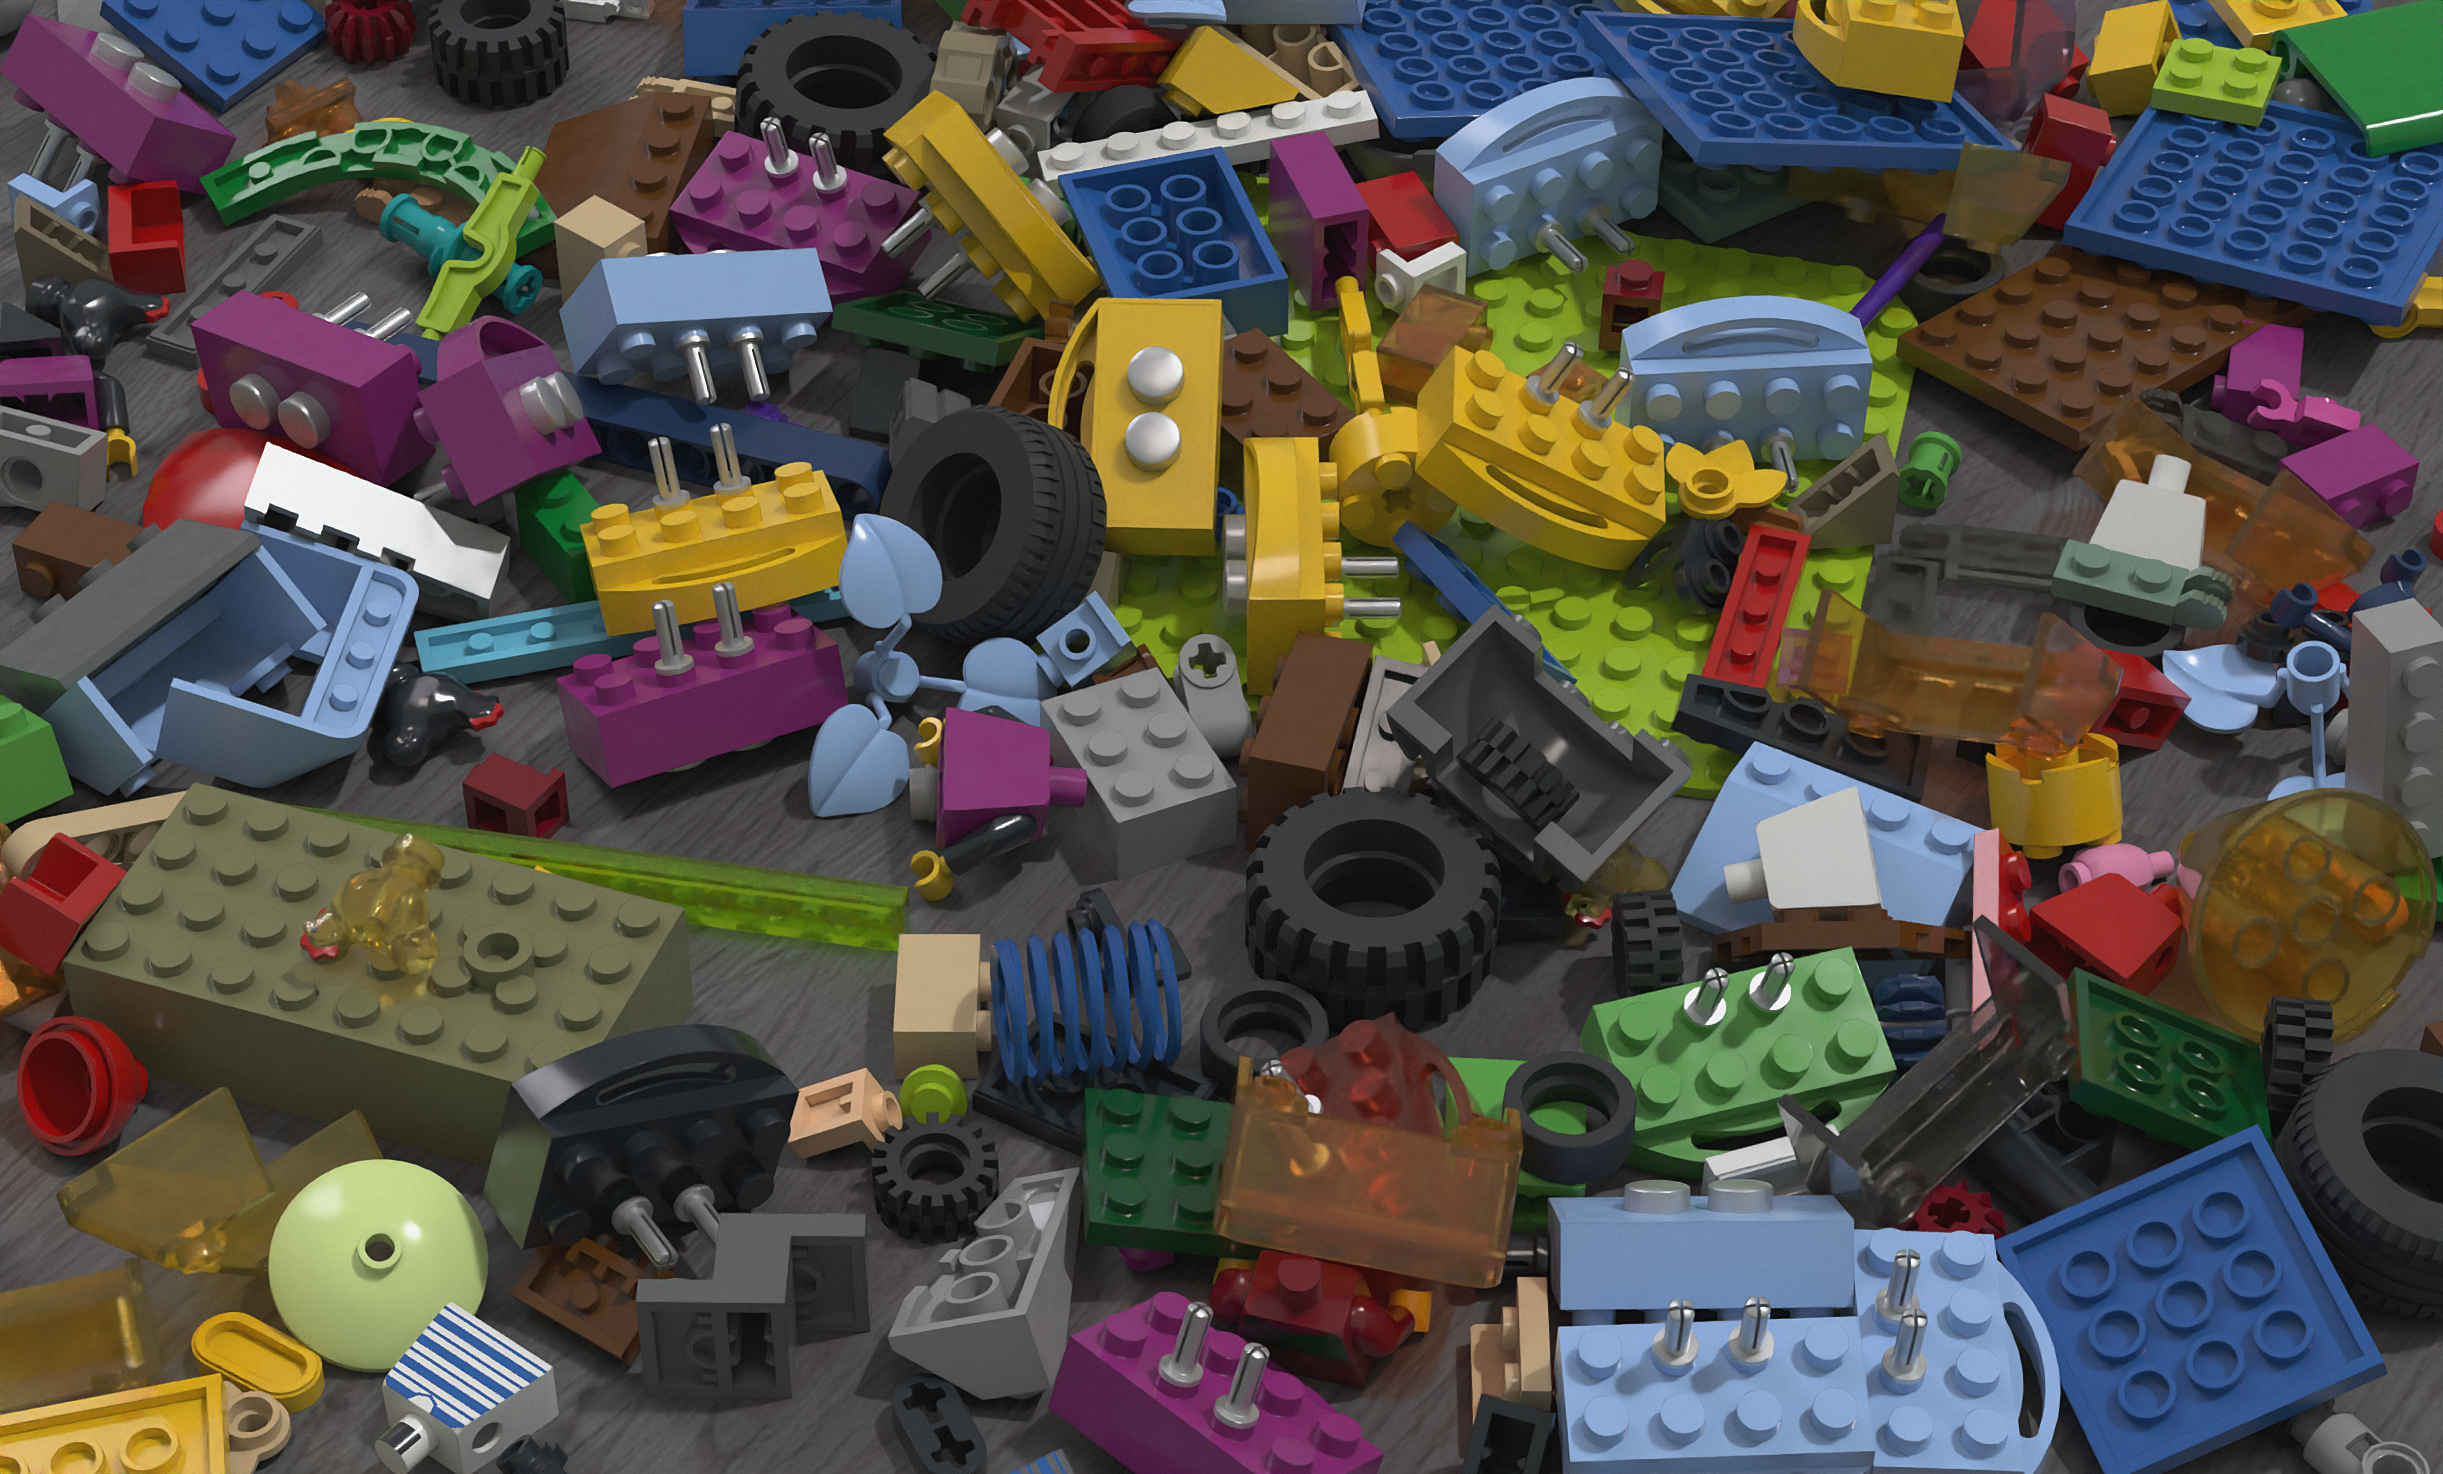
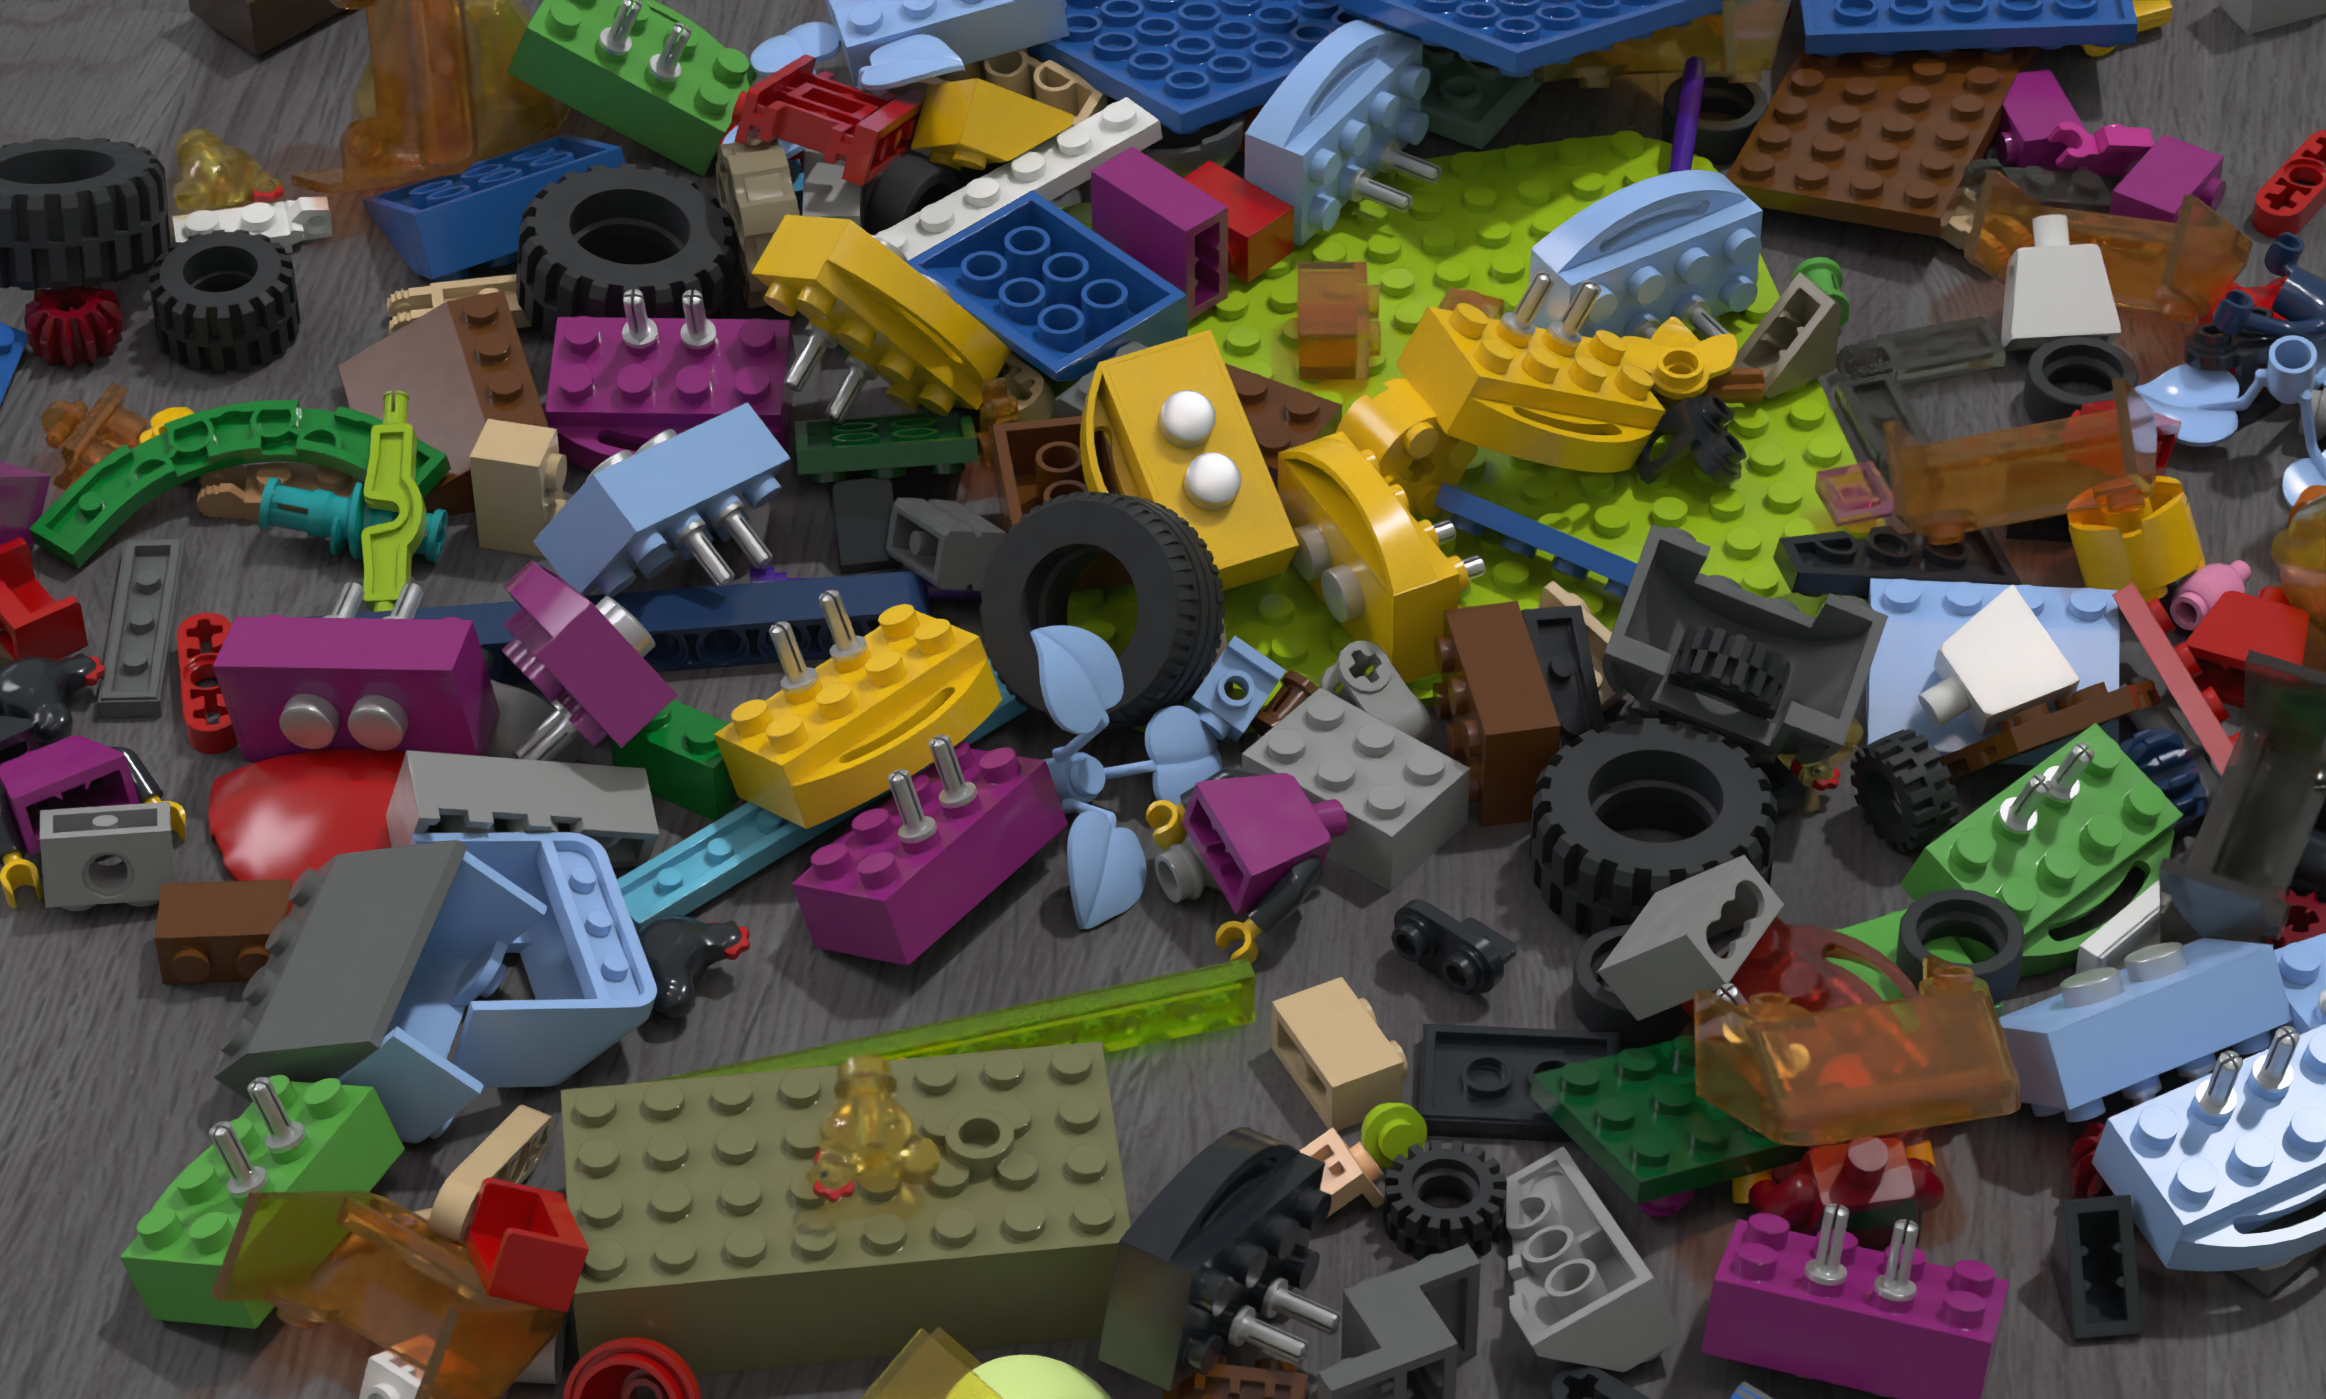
camera: 25 degrees left, 0 degrees up
dark red brick [462,752,570,858] -> none
blue piece [990,918,1182,1088] -> none
yellow piece [1335,276,1384,418] -> none
white bracket [1374,241,1467,324] -> none
tan bracket [1470,1277,1552,1429] -> none
brick [1598,259,1665,352] -> none
red plate [1701,524,1812,690] -> none
sand green hinge [2050,539,2236,632] -> none
none -> light grey piece [1597,855,1784,1021]

